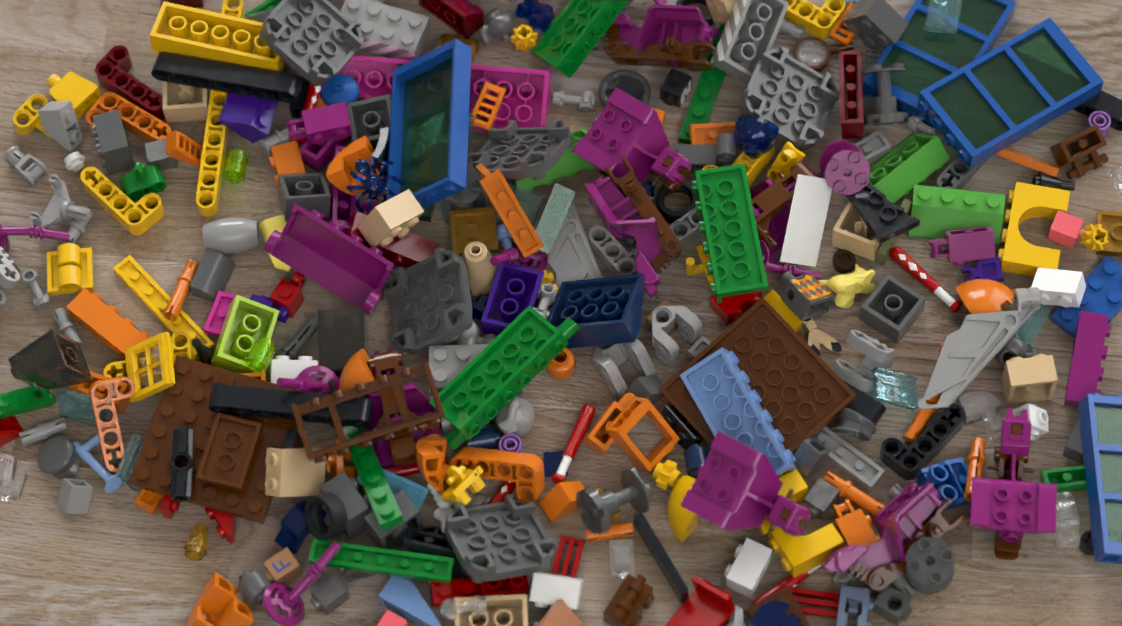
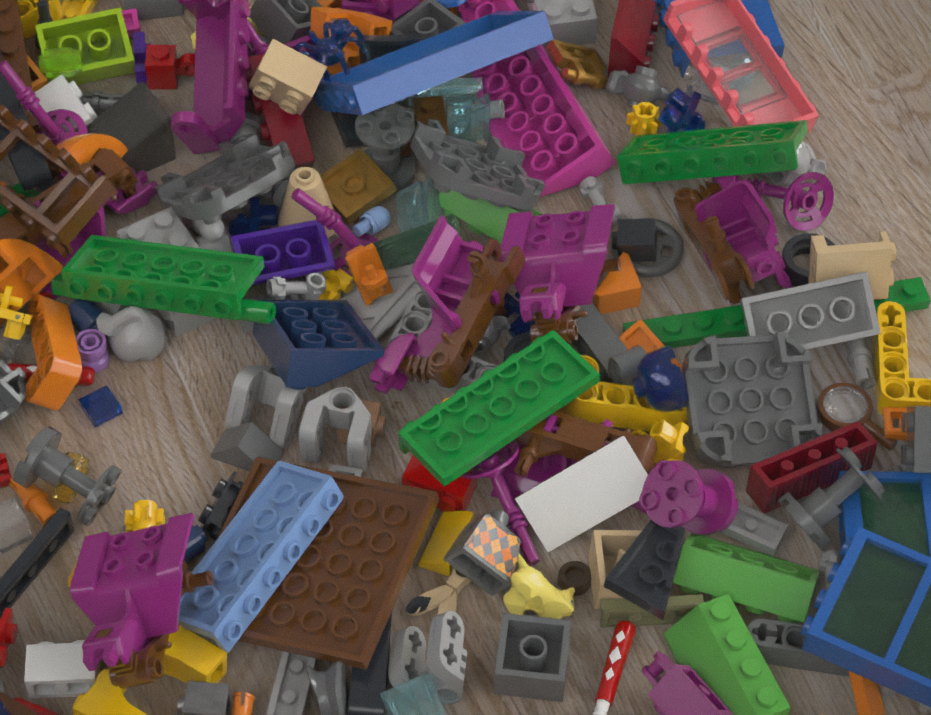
camera: 55 degrees right, 10 degrees down
orange slope [469,82,507,130] -> none
orange fence [475,163,544,258] -> none
orange slope [539,480,585,523] -> none
orange head [546,347,576,380] -> none
red piece [551,404,595,485] -> none
orange brick [582,393,636,455] -> none
orange window [606,397,680,472] -> none
black brick [660,68,692,108] -> none
flat silver brick [793,436,831,477] -> none
none -> orange hips [345,243,394,306]

